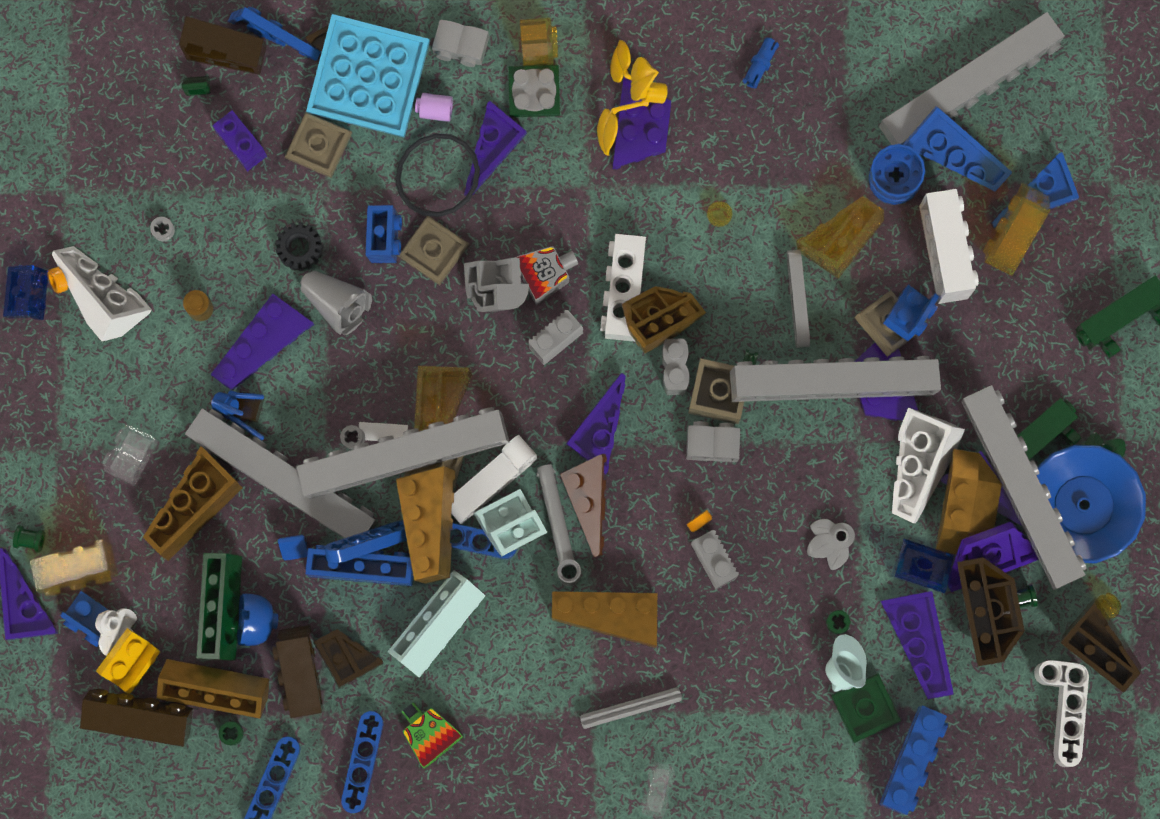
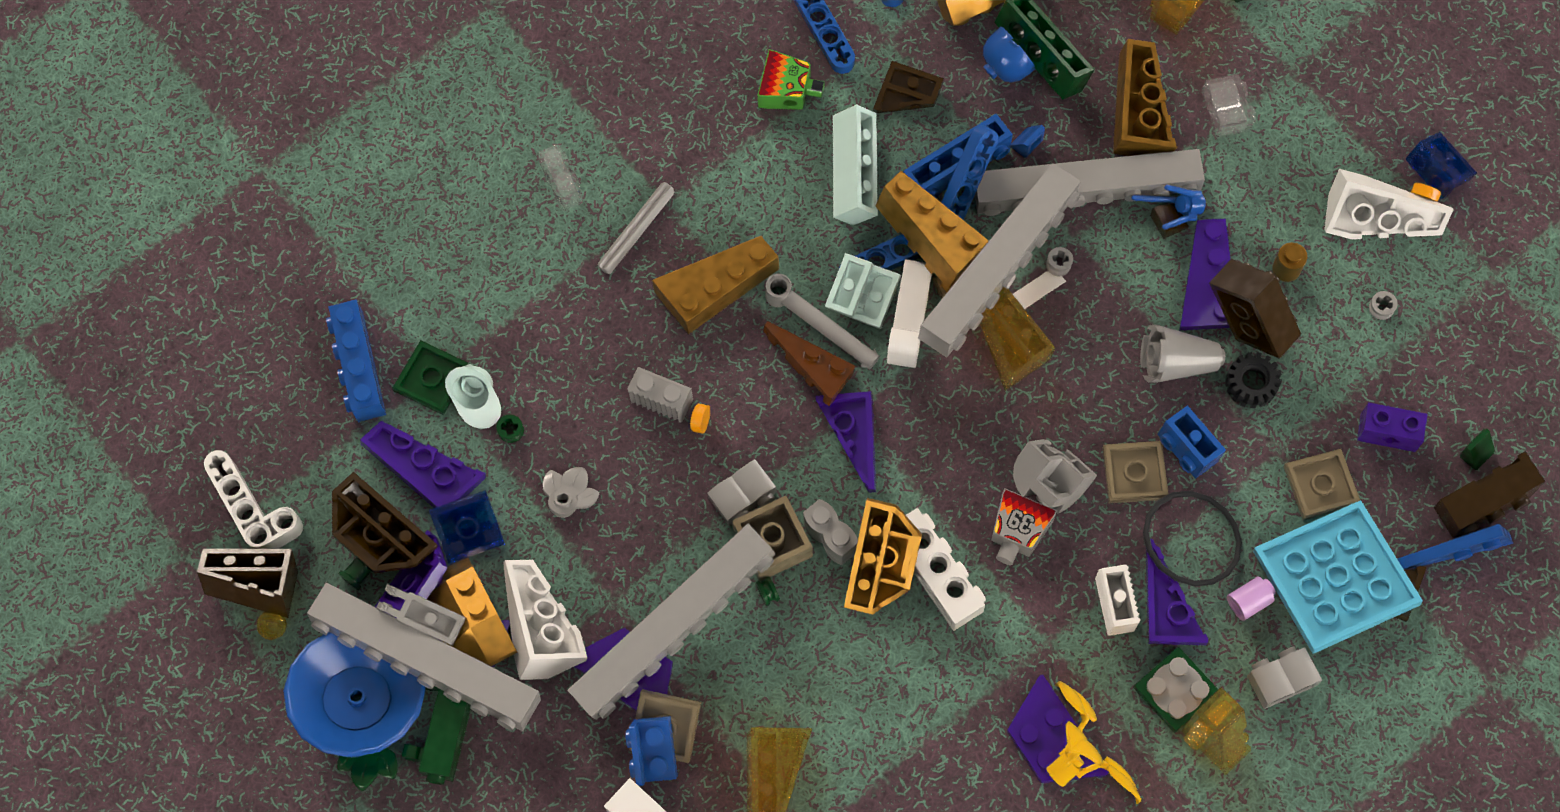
camera: 145 degrees right, 10 degrees down
dark brown wedge [272,625,323,718] -> none
light grey brick [529,310,583,365] -> none
clear yellow plate [707,201,732,227] -> none
light grey beam [787,249,810,348] -> none
none -> light grey hinge [376,584,466,645]
none -> white brick [1095,565,1141,636]
none -> dark brown brick [1209,259,1301,359]

